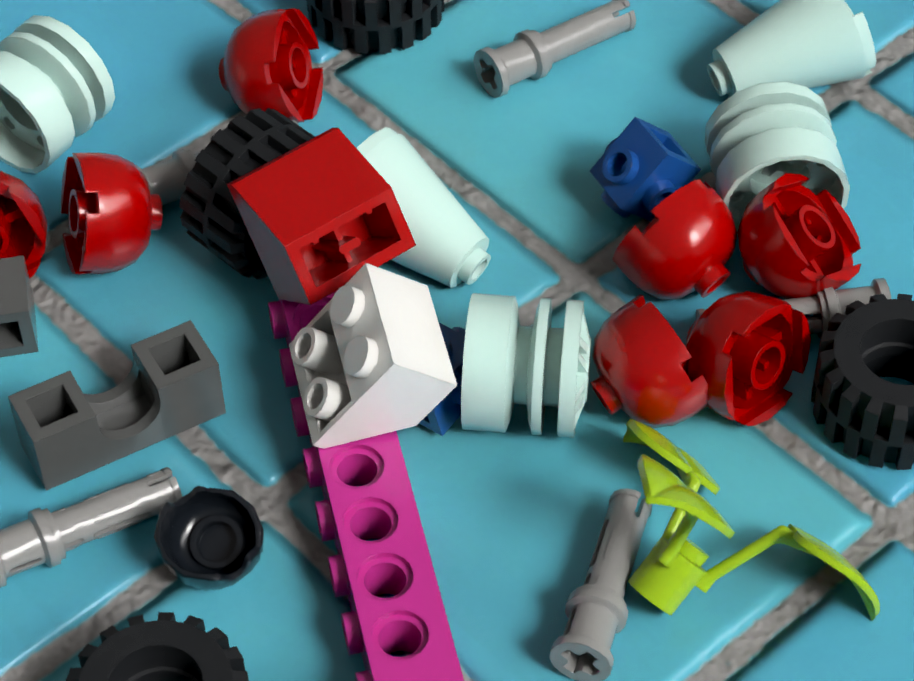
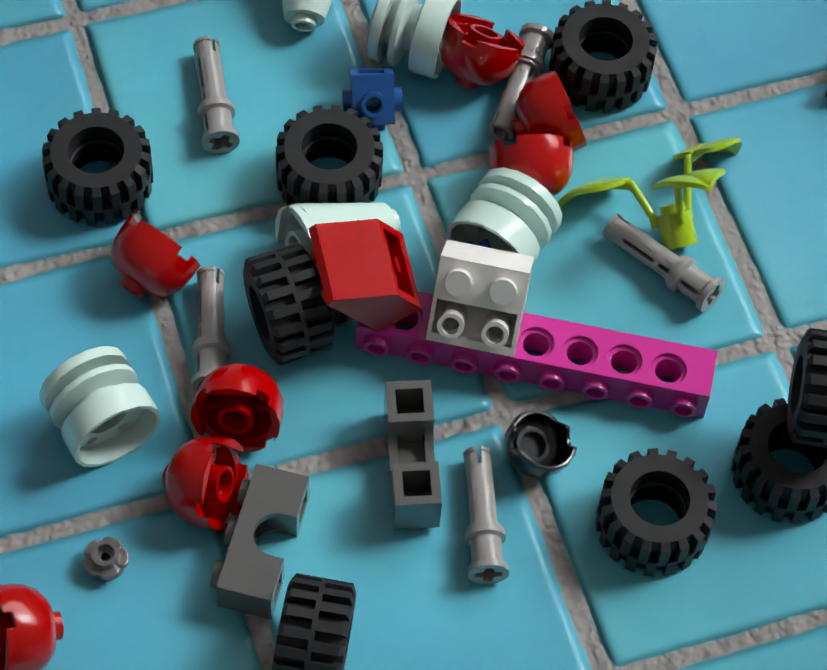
camera: 70 degrees left, 10 degrees up
red cylinder [612,179,738,300] -> none
none -> black tyre [275,105,383,205]

